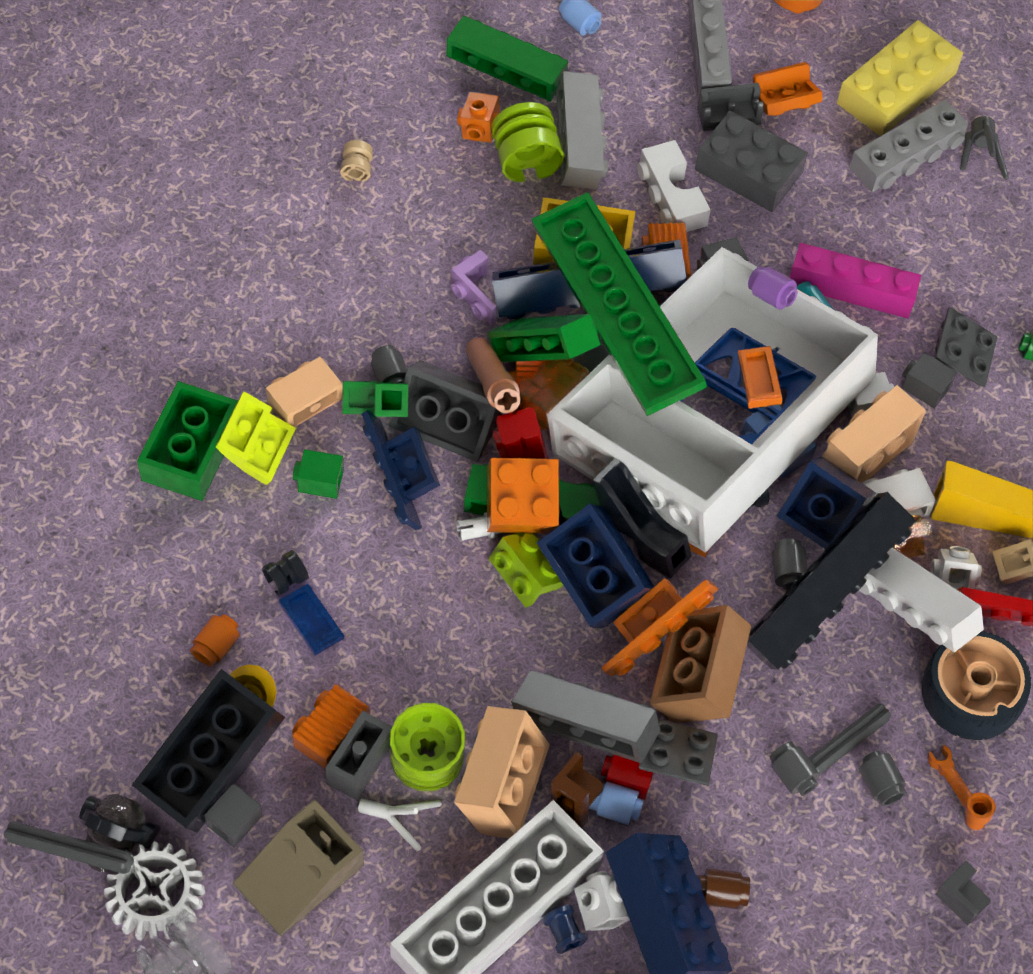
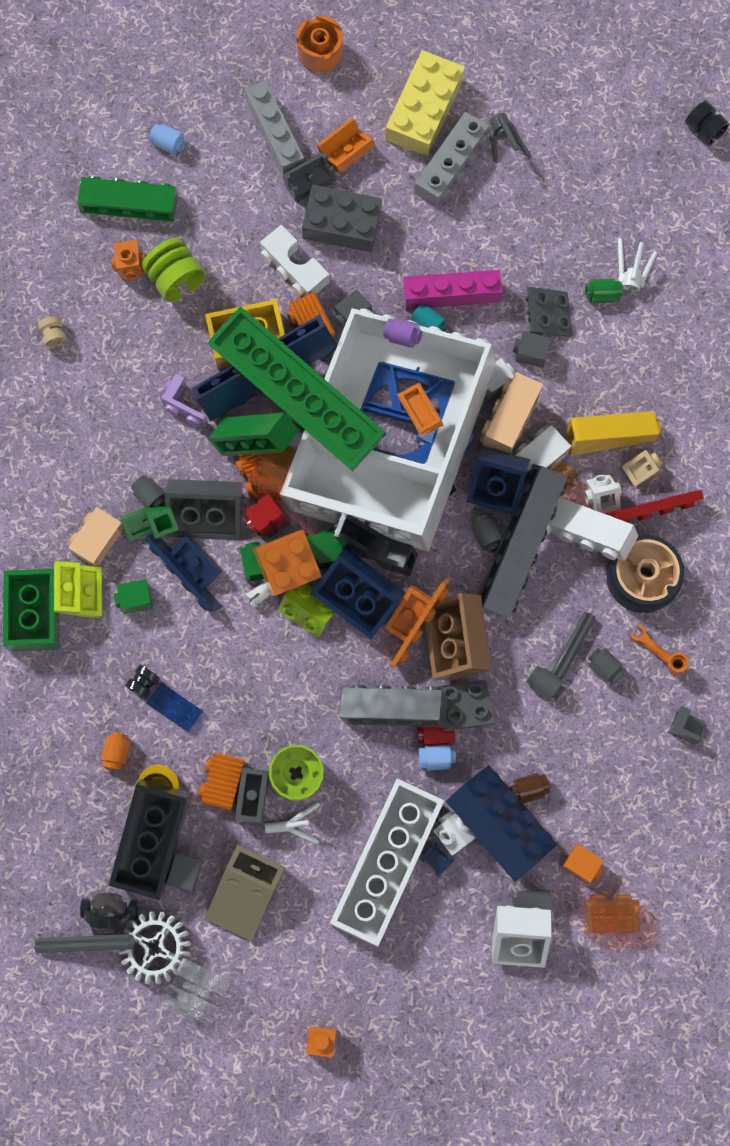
camera: 20 degrees left, 15 degrees up
light nougat brick [454,706,550,839] -> none
nougat piece [465,337,520,413] -> none
reddish brown panel [551,752,603,828] -> none
light grey brick [556,71,608,189] -> none

